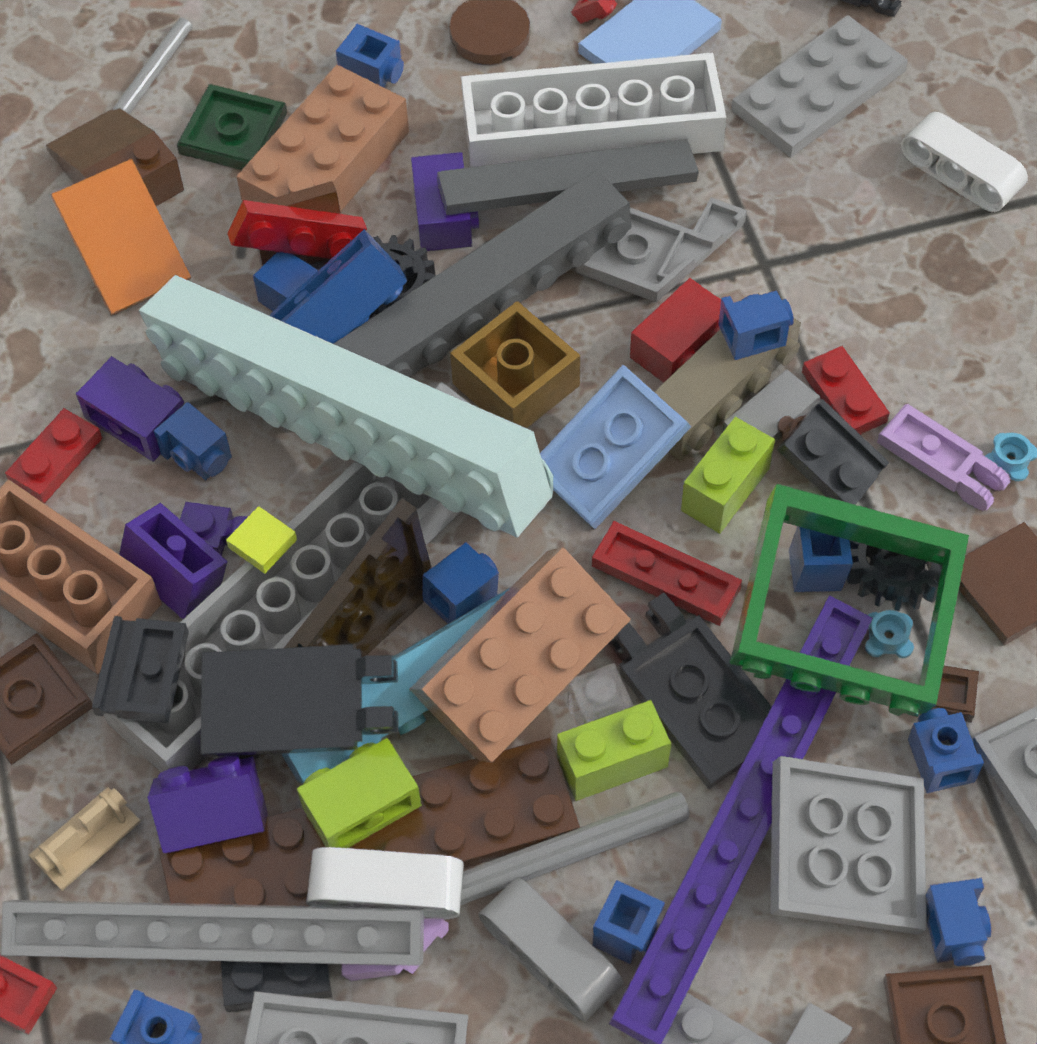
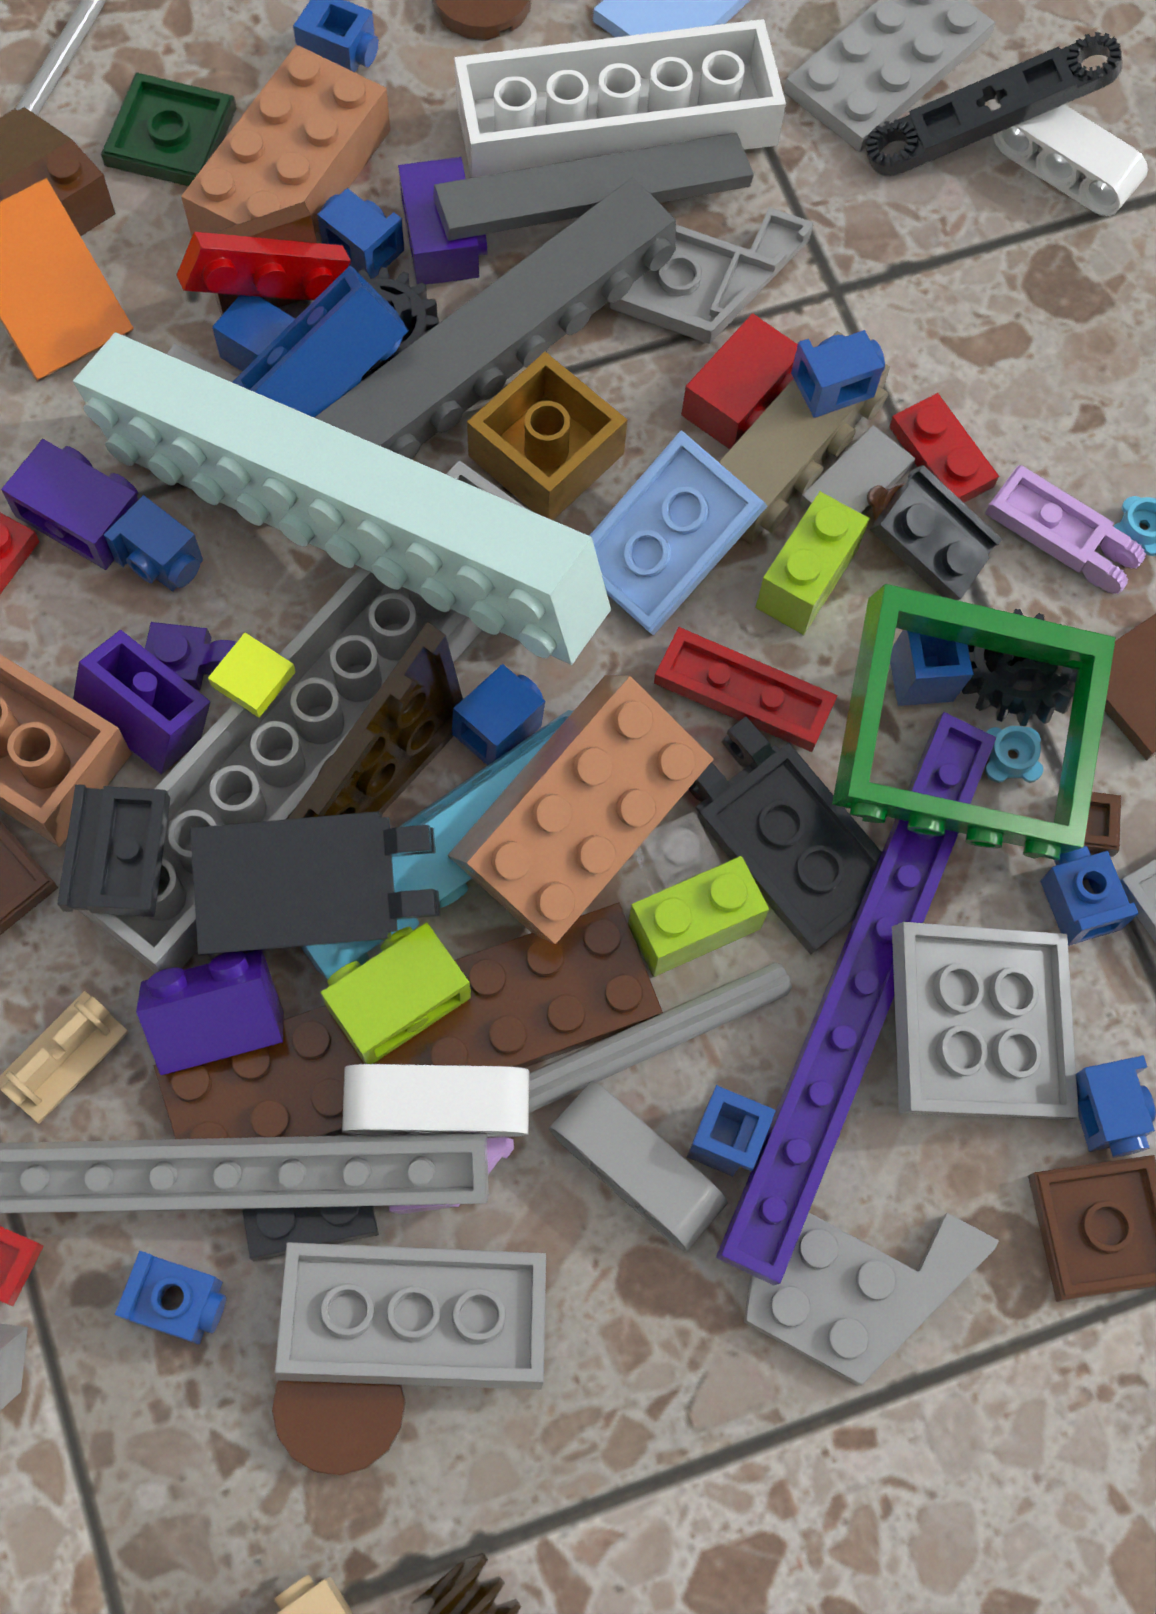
camera: 10 degrees left, 10 degrees up
none -> blue brick [317,188,405,279]
none -> black piece [866,32,1123,176]

